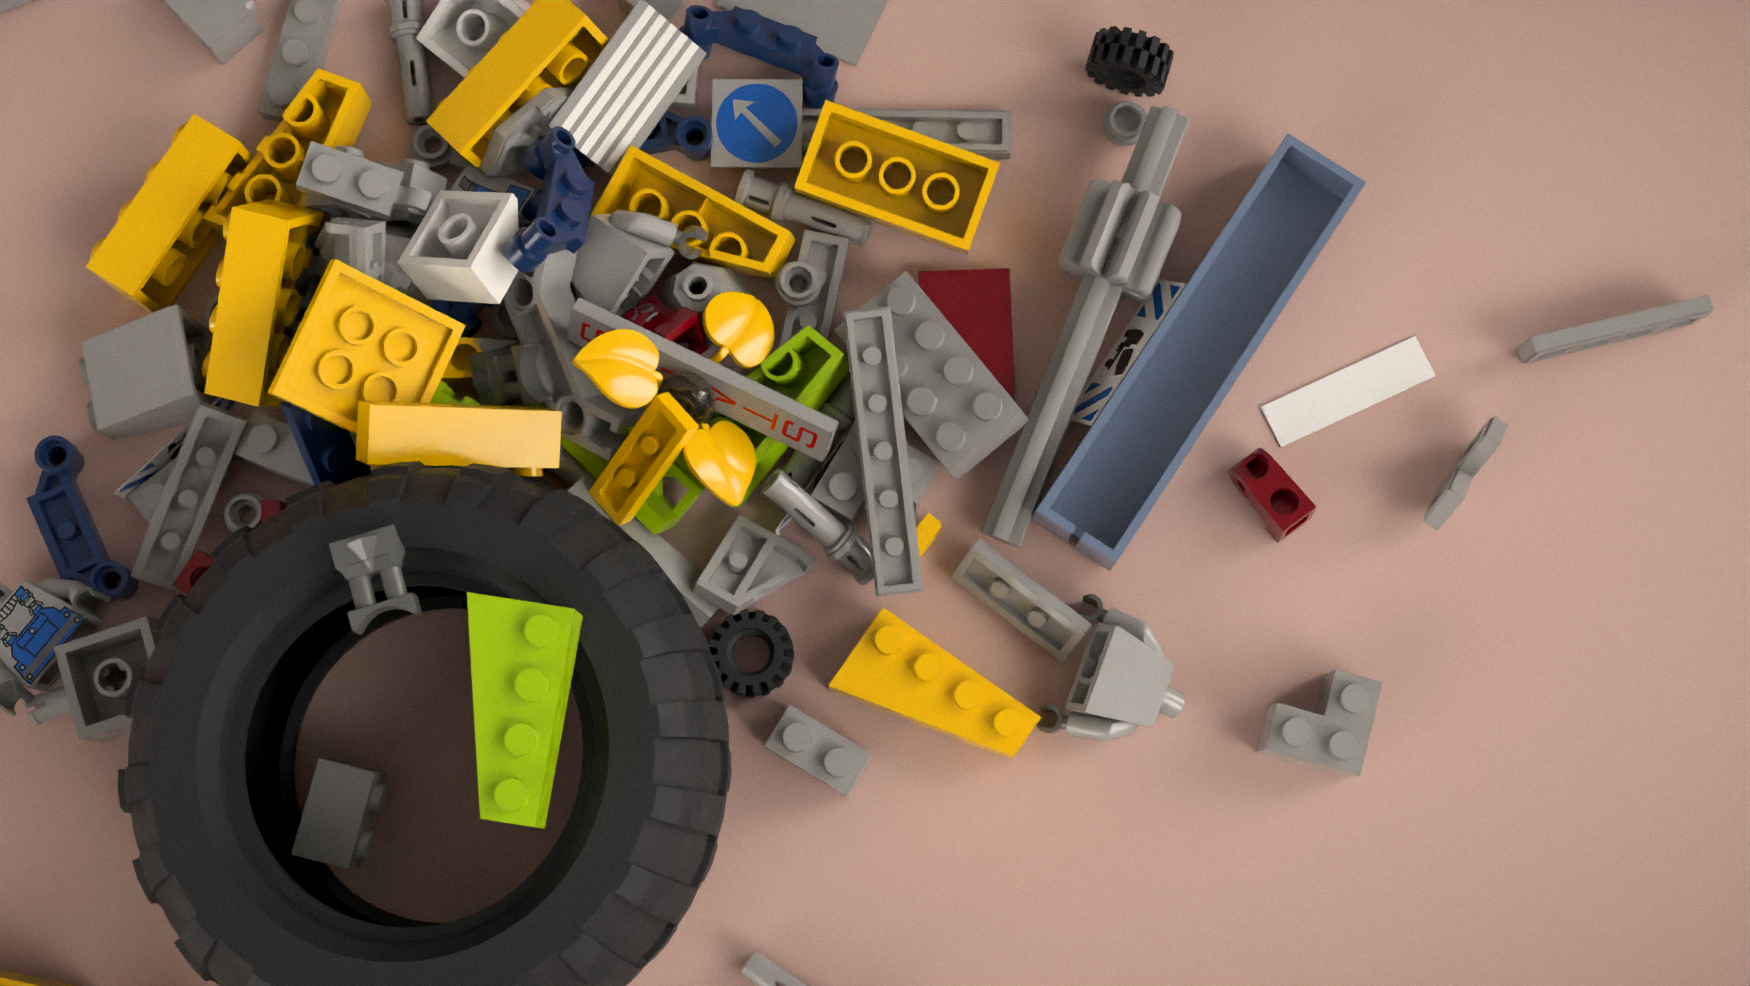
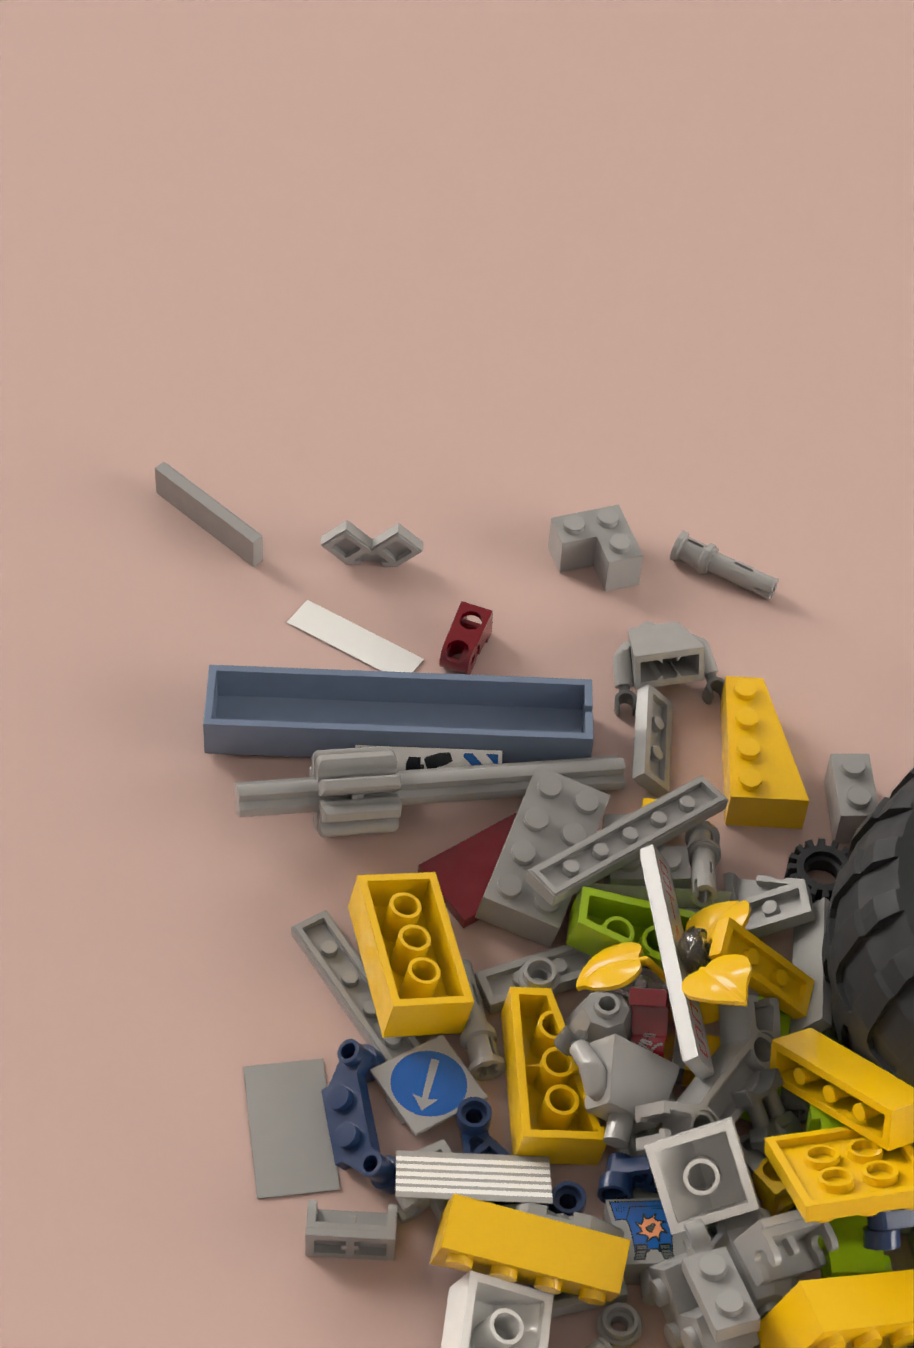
camera: 125 degrees left, 30 degrees down
dark blue plate [504,126,595,273] -> none
black tyre [1085,26,1174,97] -> none
light grey plate [1103,101,1147,146] -> none
none -> light grey pin [670,531,779,600]

